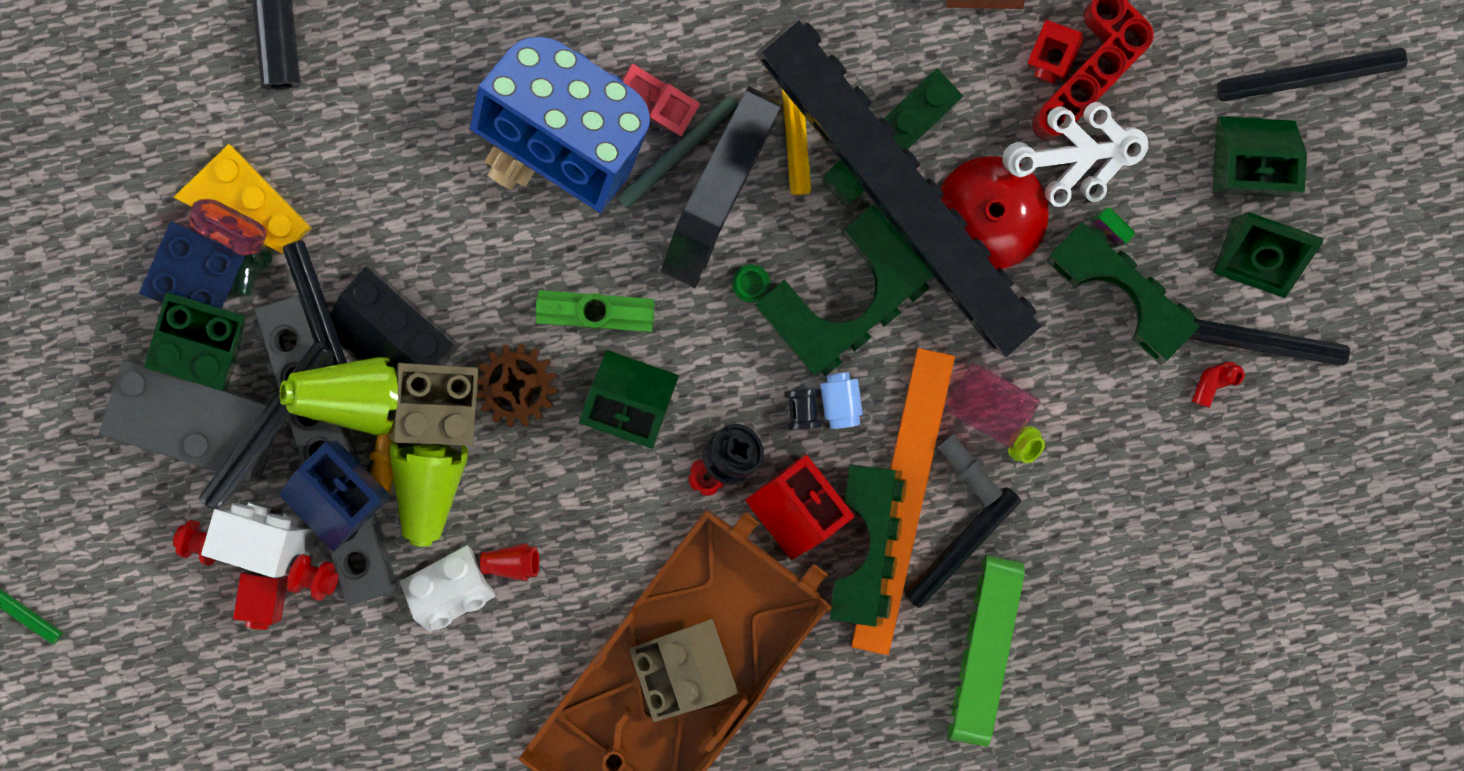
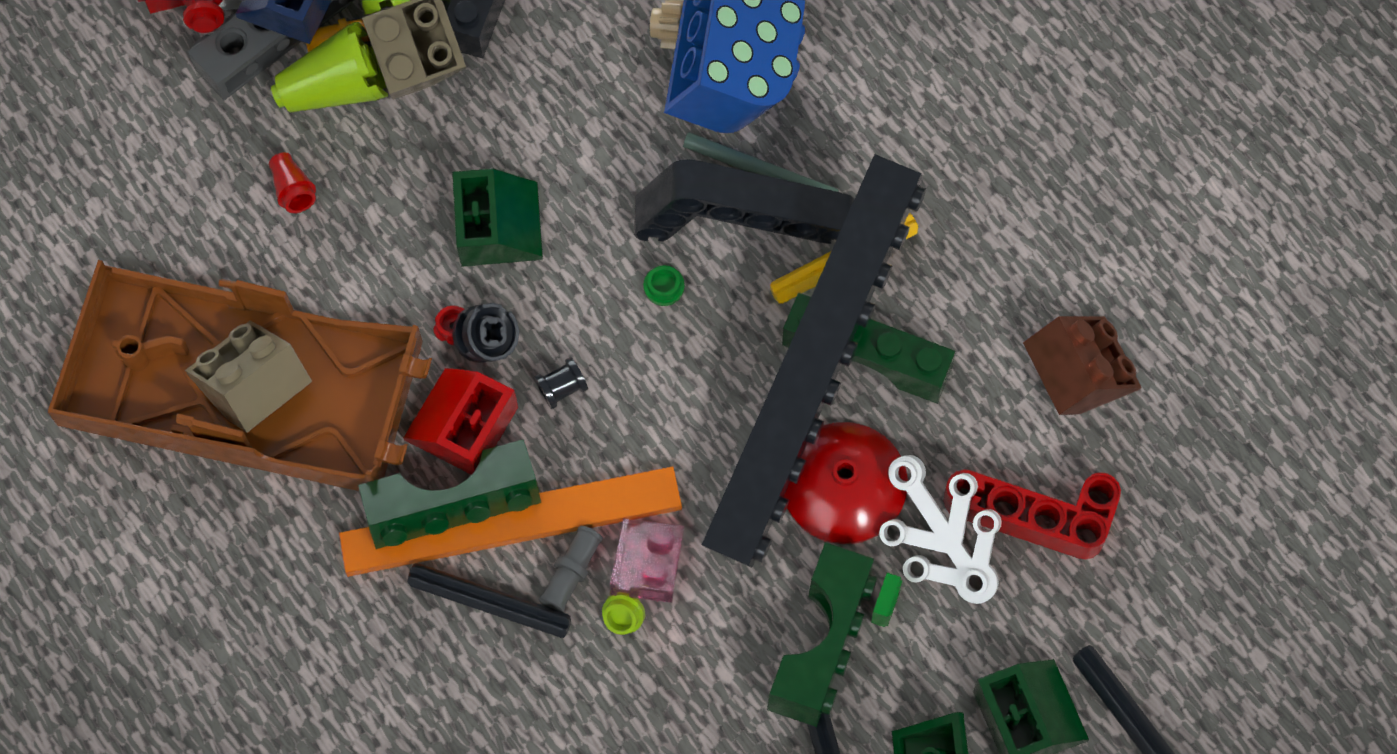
camera: 70 degrees right, 20 degrees down
white bracket [400,545,496,631] -> none
reddish brown gear [476,344,559,427] -> none
bright green piece [536,290,655,333] -> none
coral slope [622,64,701,137] -> none
dark green arch [754,204,934,376] -> none
light blue brick [820,372,863,429] -> none
bright green beam [948,555,1025,747] -> none
red brick [1027,20,1084,85] -> none

